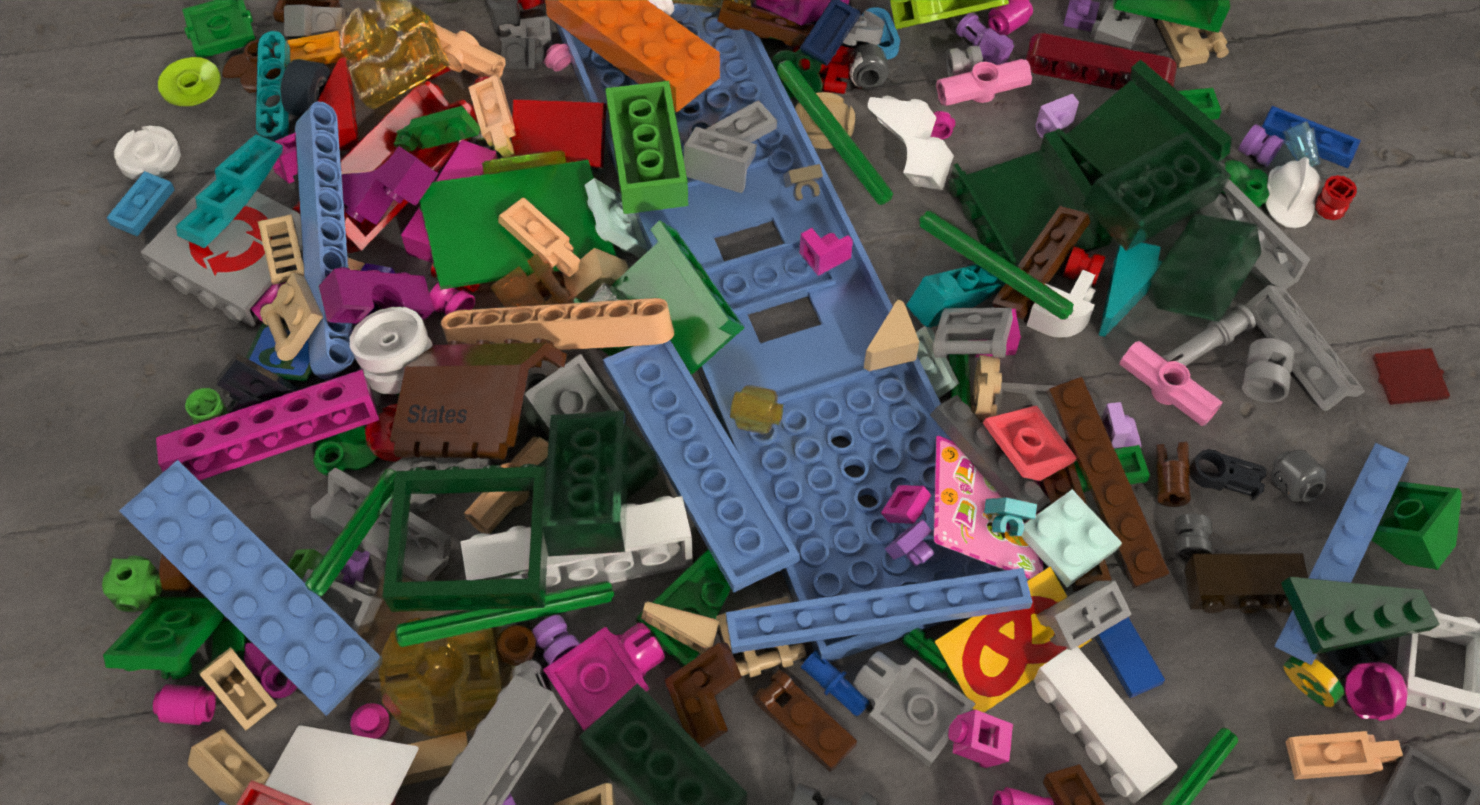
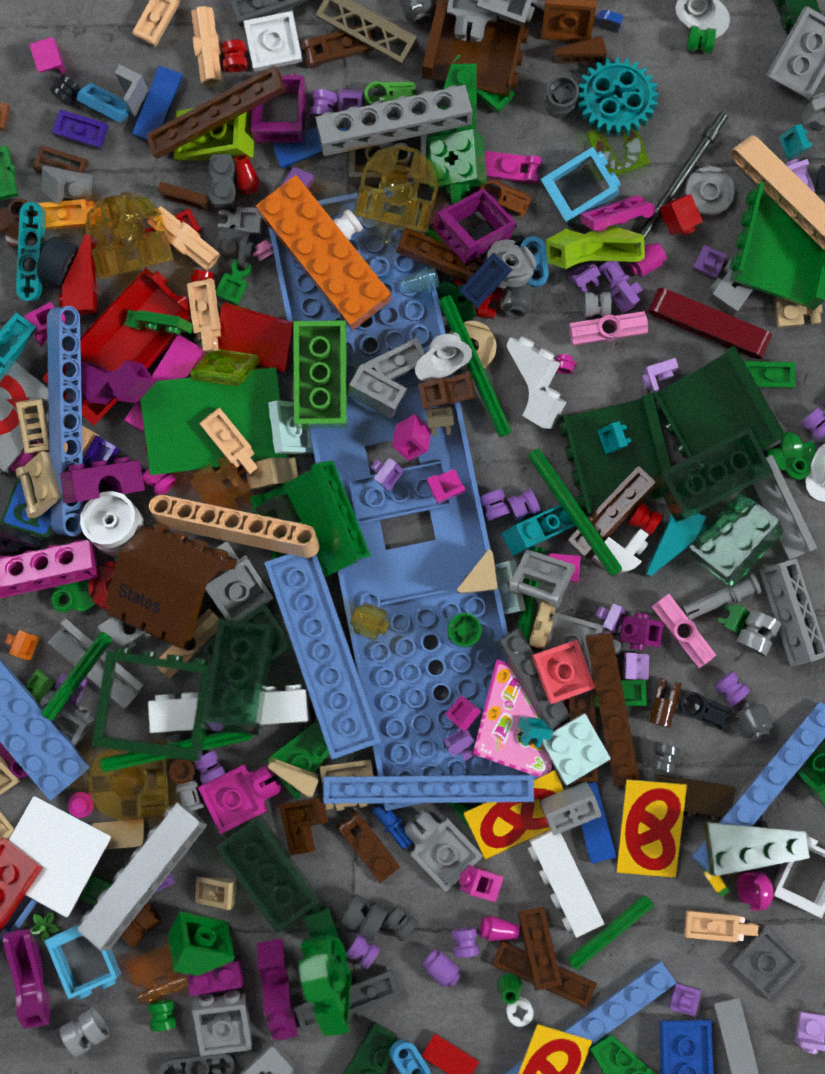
camera: 15 degrees right, 25 degrees up
none -> orange tile [4,630,40,661]
none -> reddish brown tile [158,182,211,211]
none -> green plate [216,259,251,306]
none -> medium lavender tile [370,458,404,491]
none -> dark pink panel [392,414,431,461]
none -> clear light blue cone [400,267,439,294]
none -> white piece [415,332,472,382]
none -> reddish brown slope [418,372,476,409]
none -> green wheel [447,613,482,648]
none -> medium lavender wheel [480,489,511,522]
none -> medium lavender wheel [507,489,541,522]
none -> medium lavender tile [566,261,601,293]
none -> medium lavender tile [595,603,627,635]
none -> teal tile [597,421,631,454]
none -> sticker [617,780,687,878]
none -> magenta brick [620,613,664,651]
none -> medium lavender wheel [714,670,750,707]
none -> green tile [717,604,749,636]

